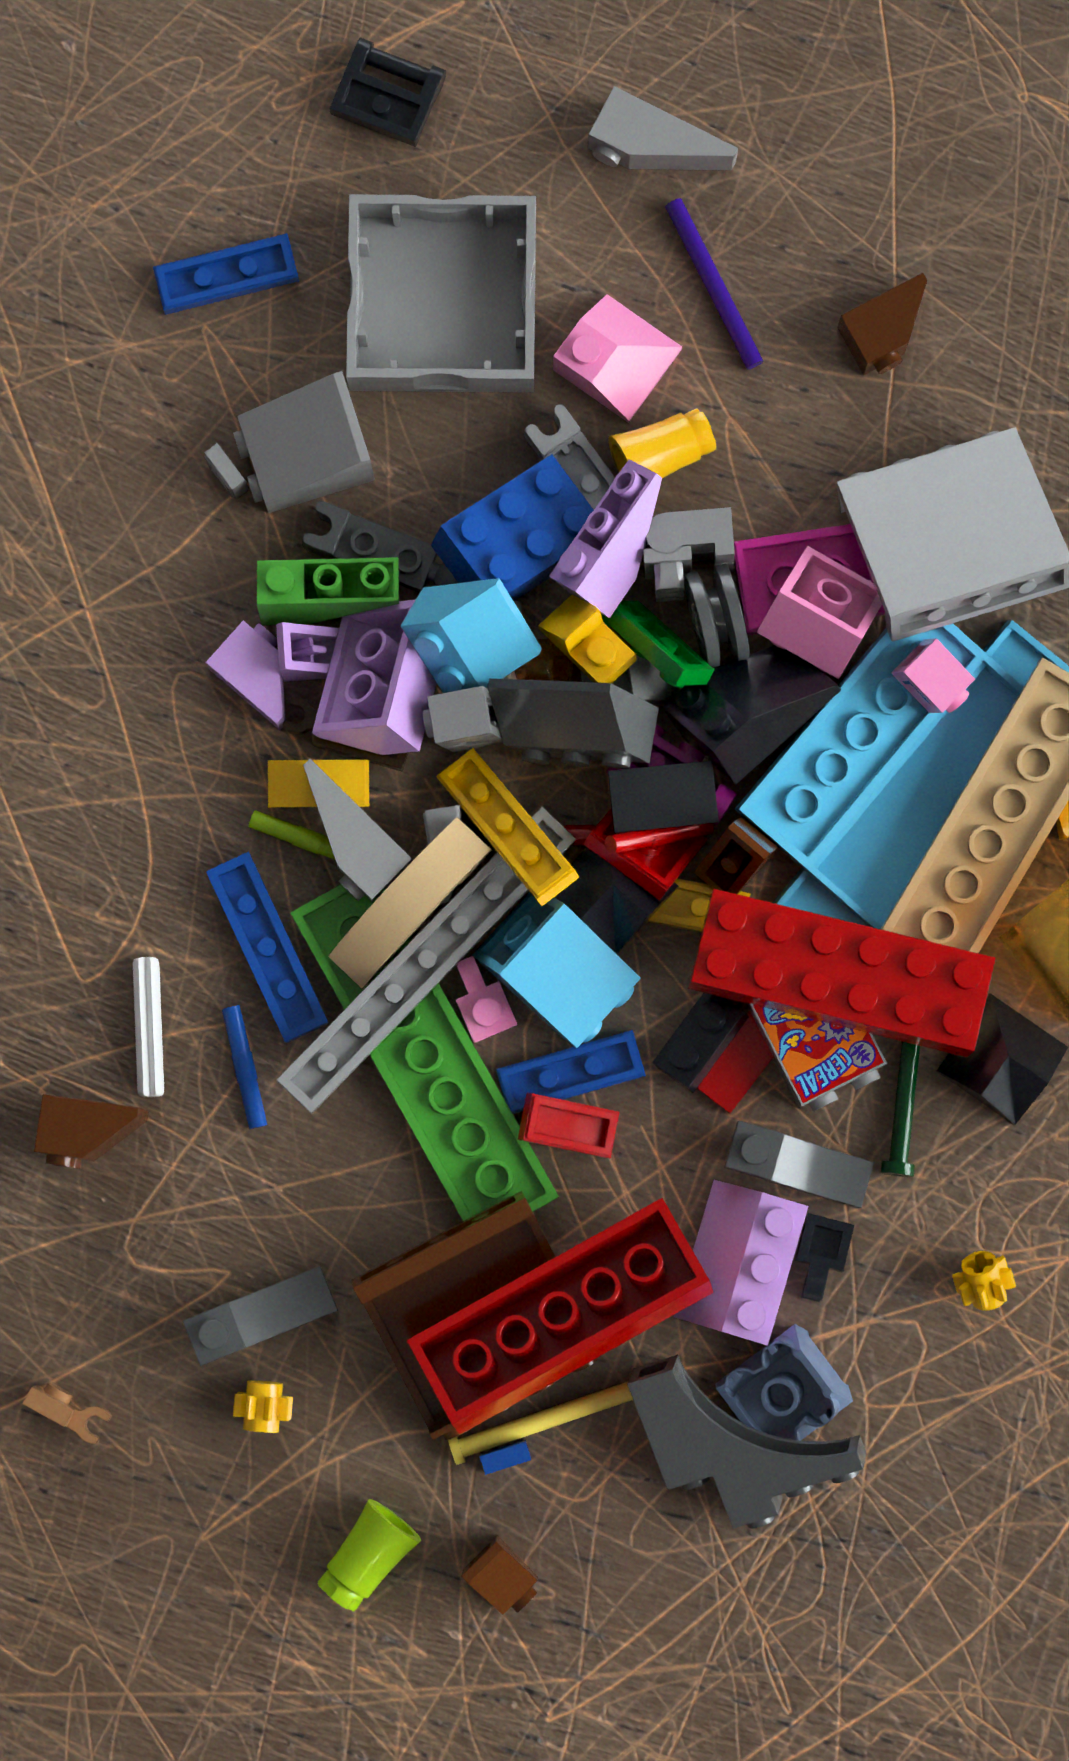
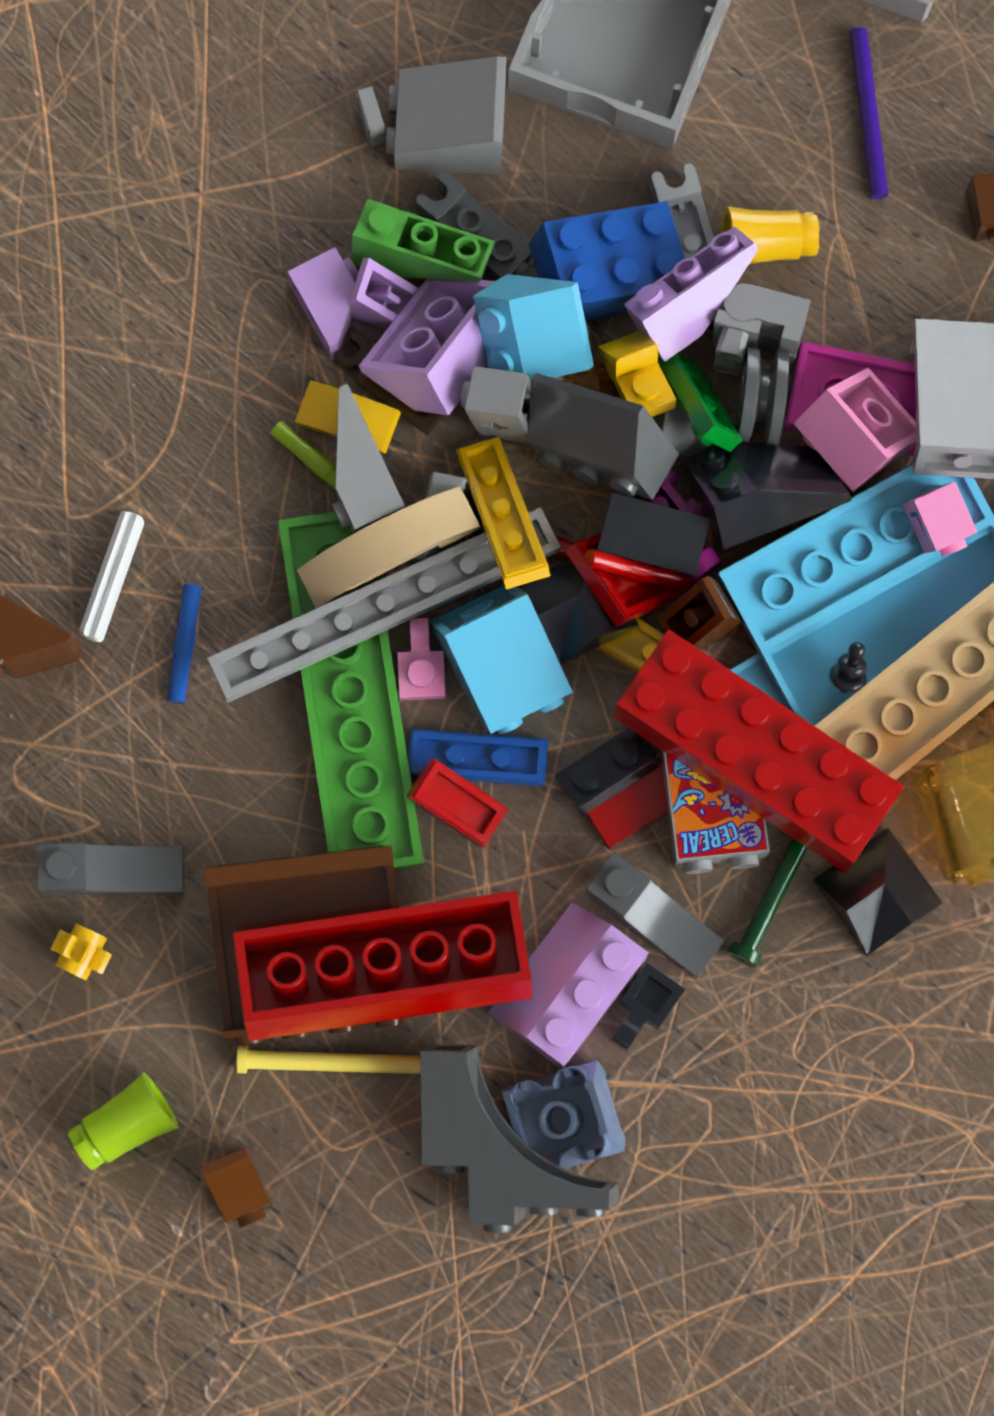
camera: 15 degrees right, 5 degrees down
blue plate [206,851,329,1043] -> none
blue tile [479,1439,532,1475] -> none
bright pink slope [553,295,682,423] -> none
yellow gear [952,1251,1016,1311] -> none
none -> black hair [829,642,867,693]

